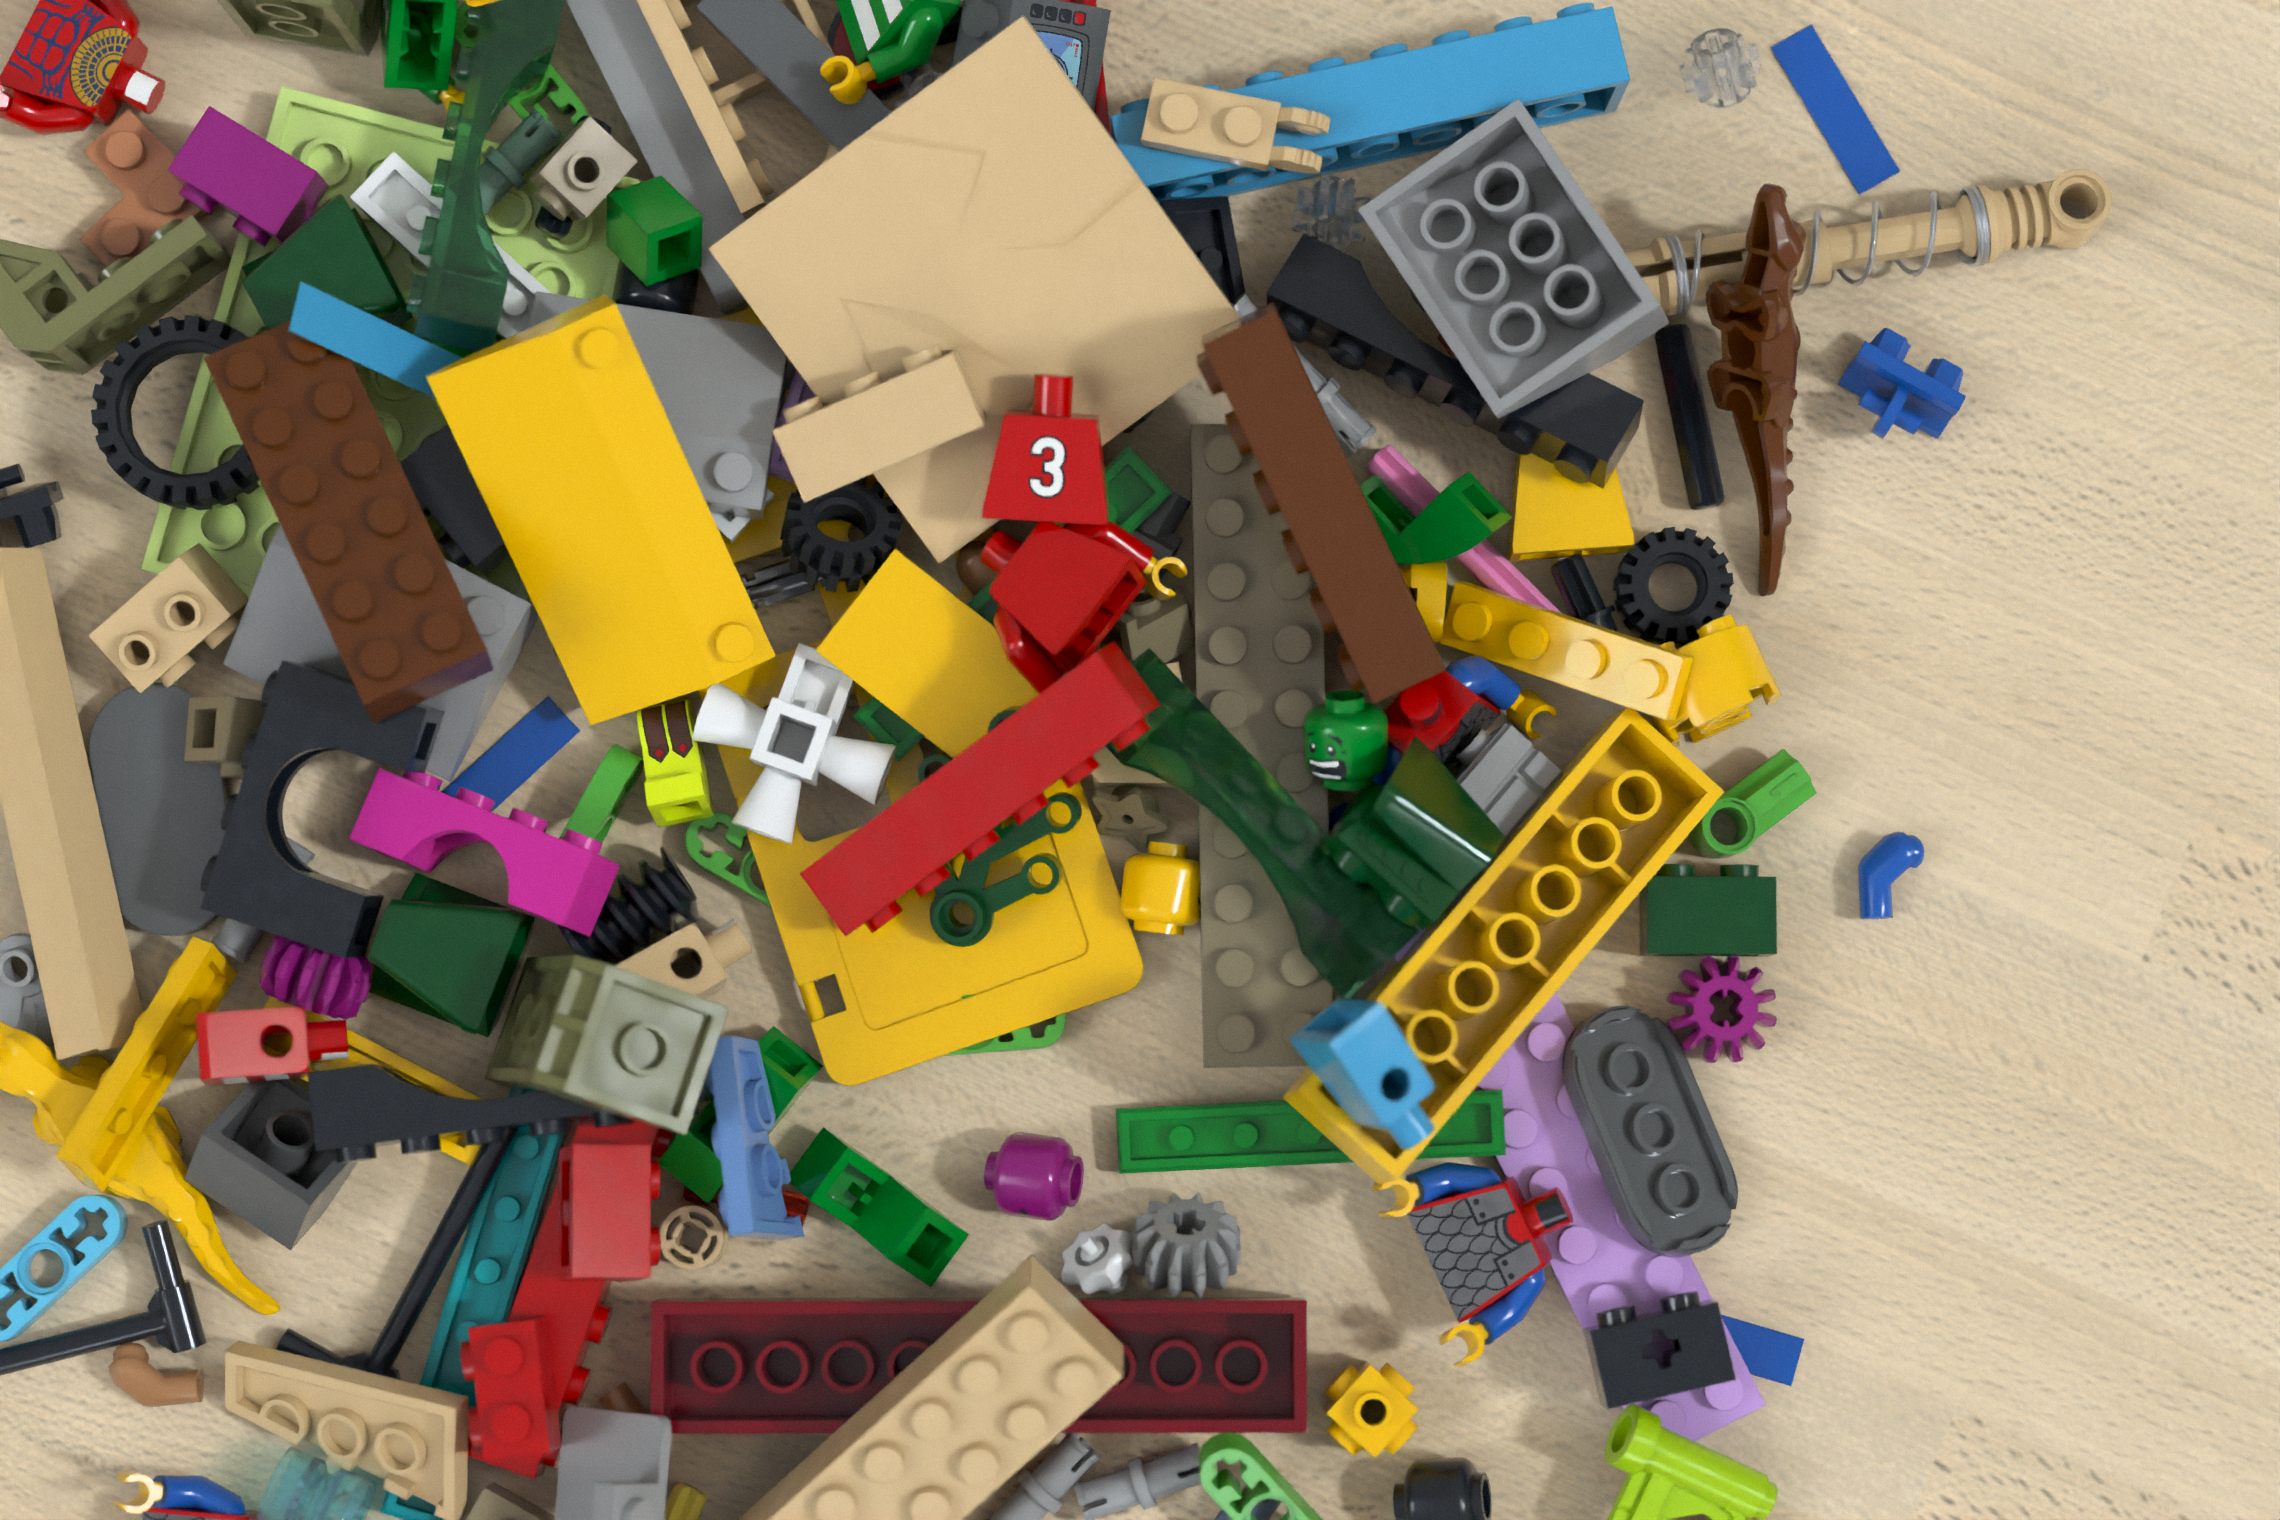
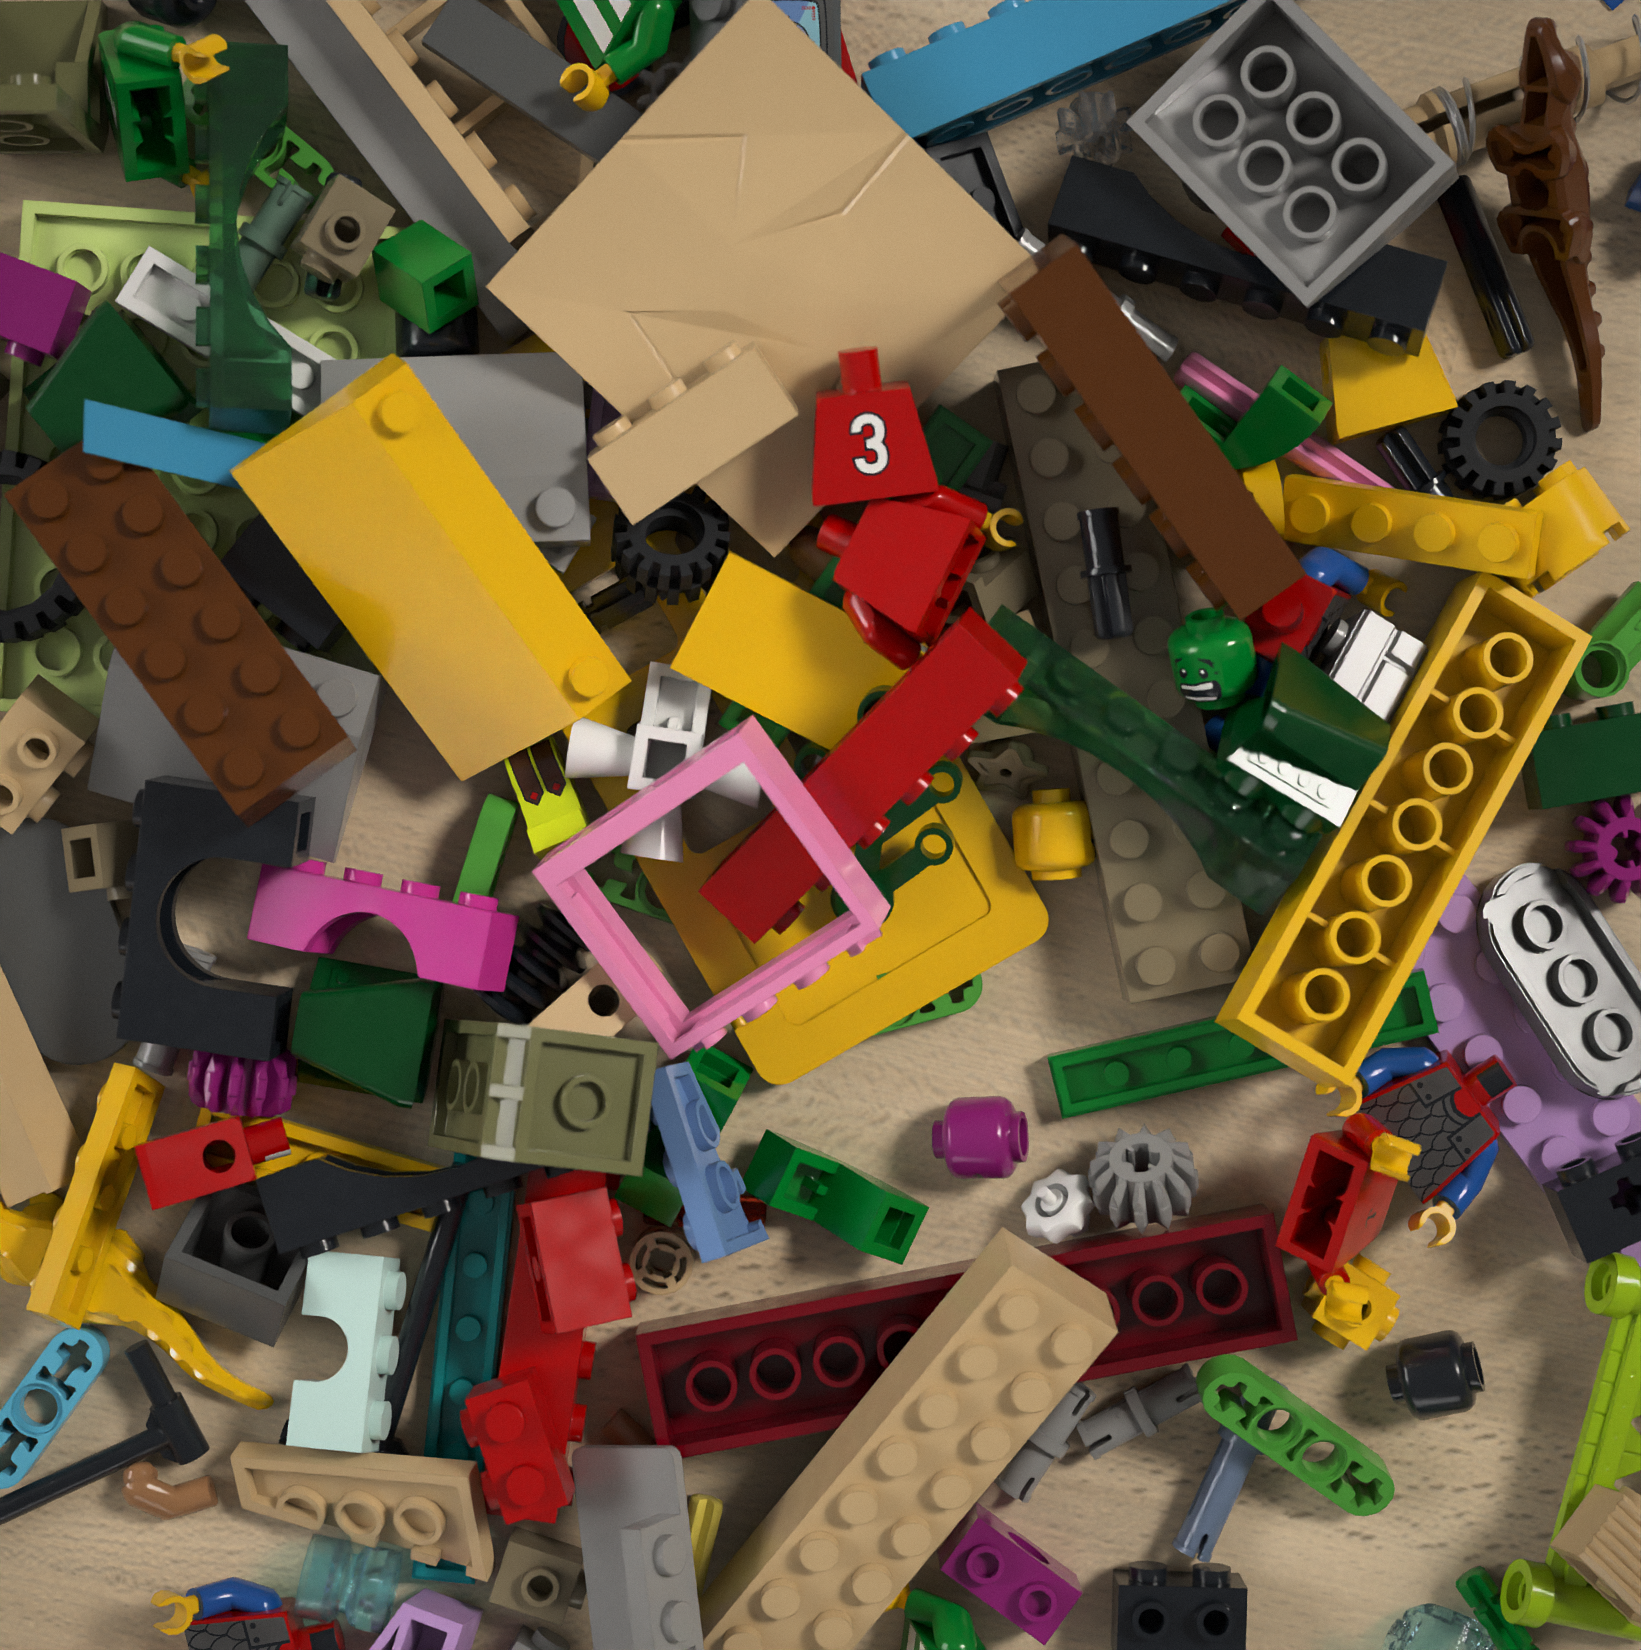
camera: 15 degrees left, 5 degrees up
blue sticker [442,696,580,812] -> none
tan hinge [1141,77,1331,174] -> none
dark azure torso [1288,998,1435,1150] -> none
none -> light aqua arch [286,1251,406,1453]
none -> bright pink window [532,715,891,1060]
none -> black axle [1077,507,1133,640]
none -> red torso [1275,1113,1421,1325]

